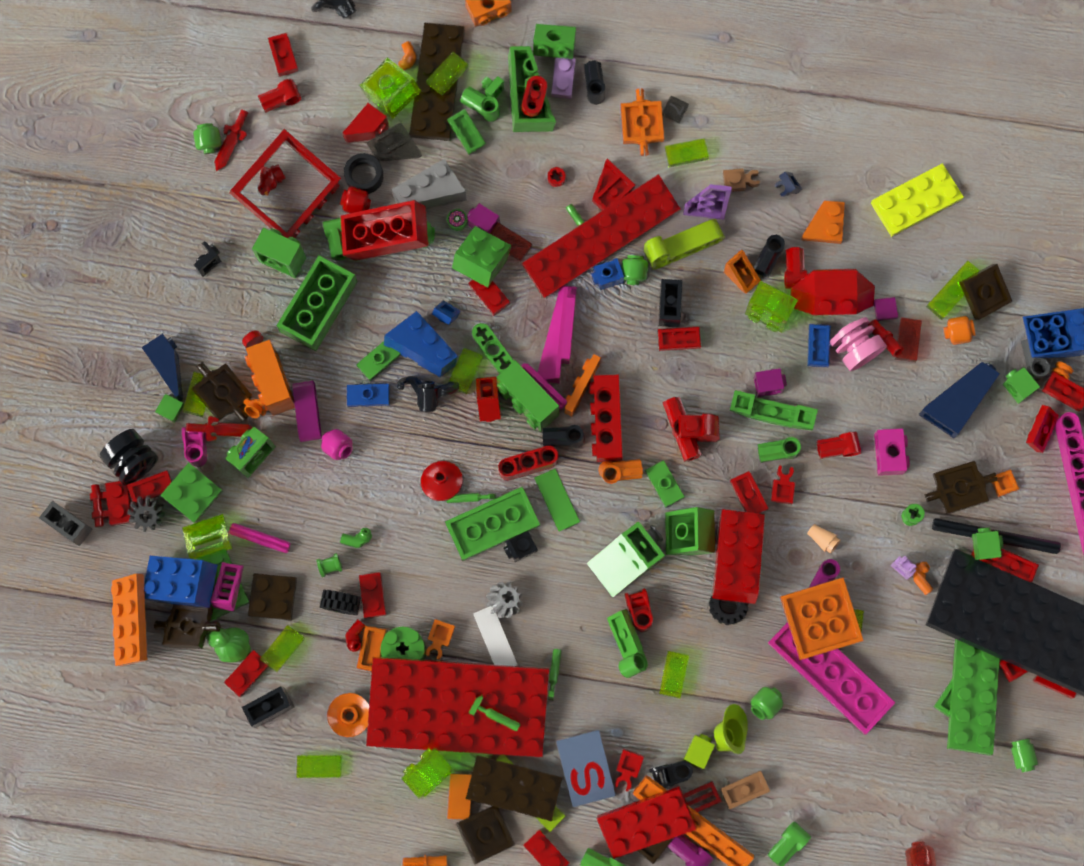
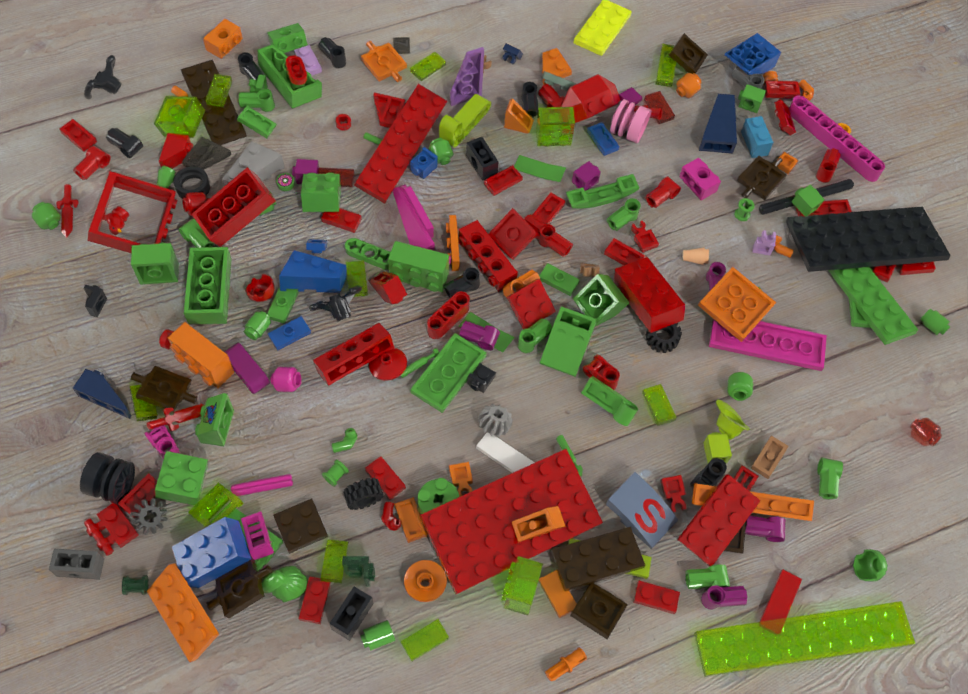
camera: 40 degrees left, 15 degrees down
bright green tile [155,394,185,423] -> none
orange plate [244,398,267,418] -> none
bright green piece [469,695,520,731] -> none
red brick [678,414,720,442] -> none
none -> black piece [106,128,143,159]
none -> clear green bush [122,575,149,595]
none -> bright green cone [157,166,176,189]
none -> black piece [238,52,265,80]
none -> bright green brick [243,311,271,340]
none -> red hair [245,274,275,302]
none -> red brick [313,323,395,386]
none -> clear green bracket [342,556,375,587]
none -> bright green brick [361,620,395,651]
none -> magenta piece [459,321,500,351]
none -> red plate [488,208,538,260]
none -> red plate [507,279,556,330]
none -> orange slope [512,506,565,542]
none -> bright green sticker [514,155,566,182]
none -> bright green piece [518,319,552,353]
none -> red plate [532,192,565,224]
none -> sand green plate [542,71,576,91]
none -> medium nougat plate [580,263,600,277]
none -> dark azure brick [741,116,774,158]
none -> red piece [816,148,841,183]

